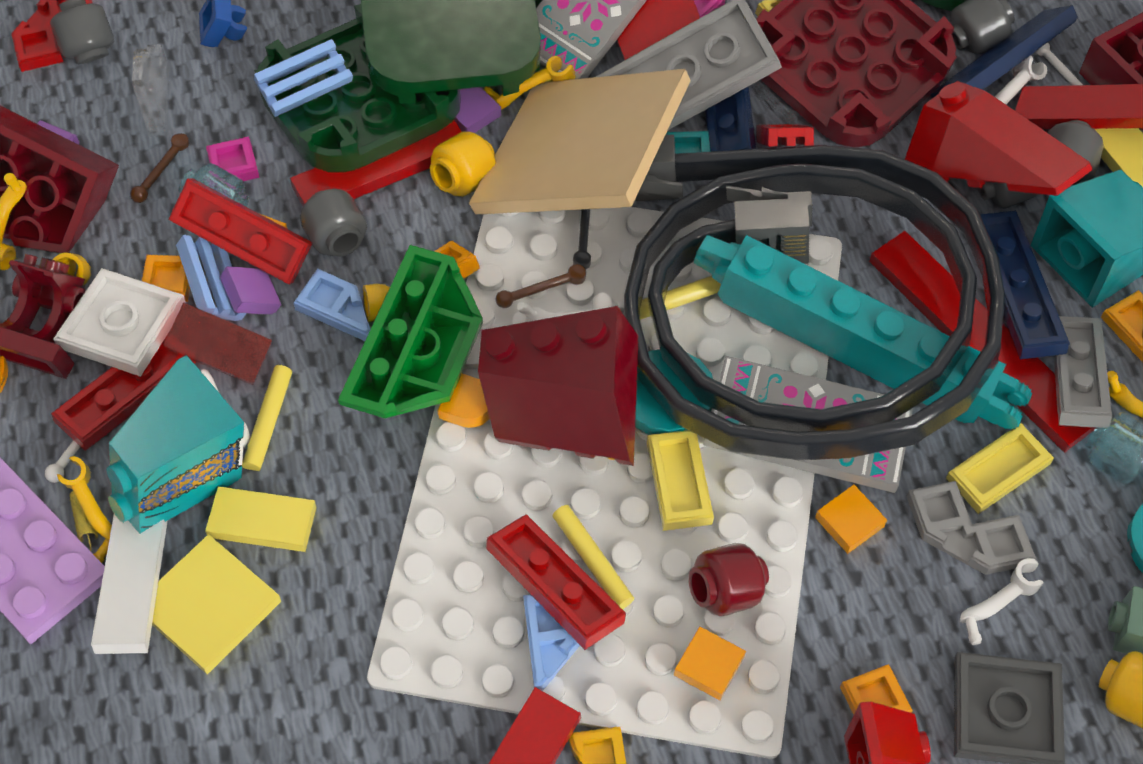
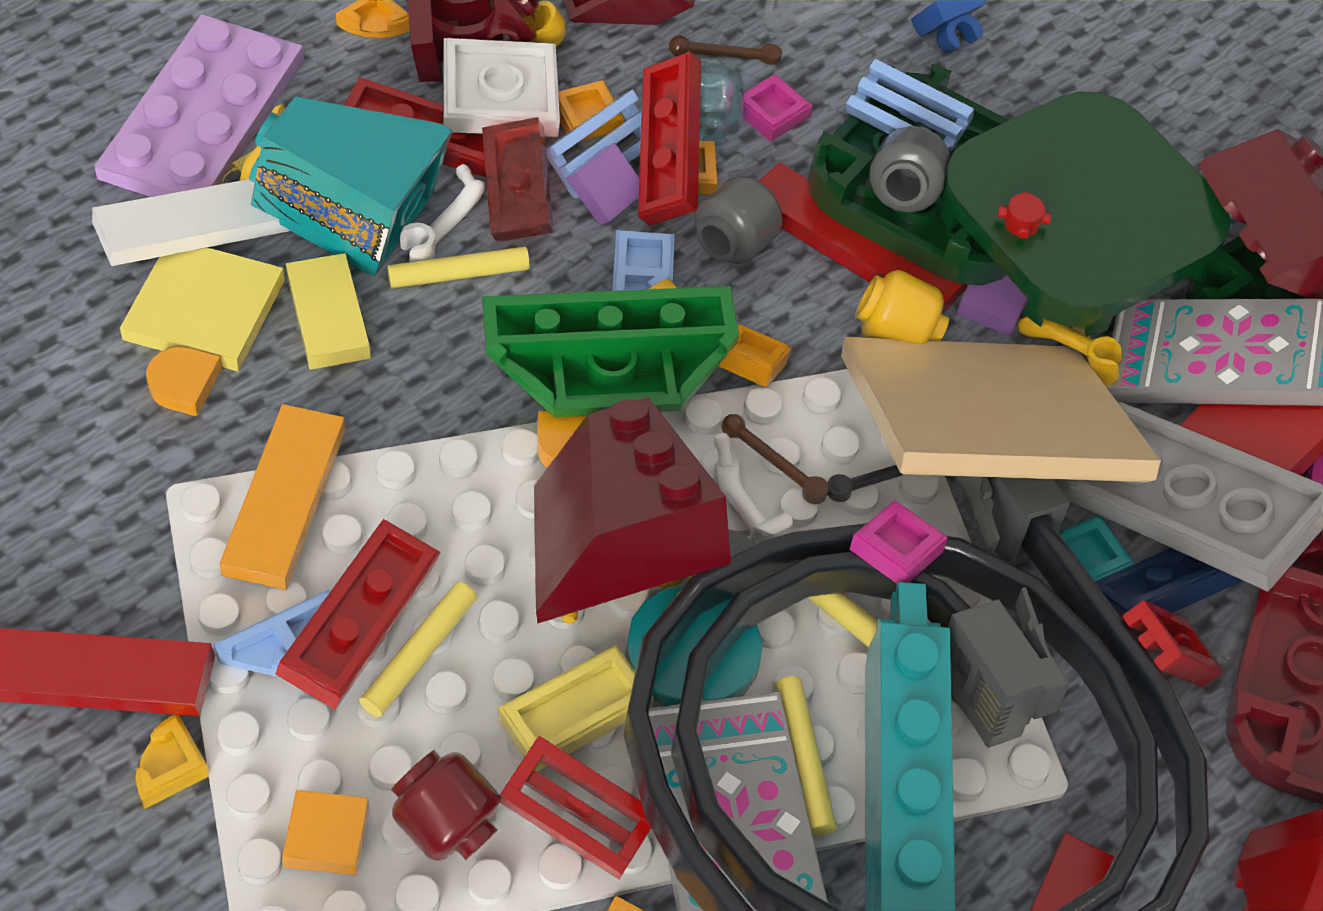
camera: 60 degrees right, 5 degrees down
none -> light orange tile [146,347,222,417]
none -> light orange tile [219,404,346,590]
none -> red tile [499,736,651,879]
none -> light yellow piece [775,676,837,837]
none -> dark pink tile [850,500,948,584]
none -> dark grey head [869,126,951,213]
none -> red piece [997,192,1051,239]

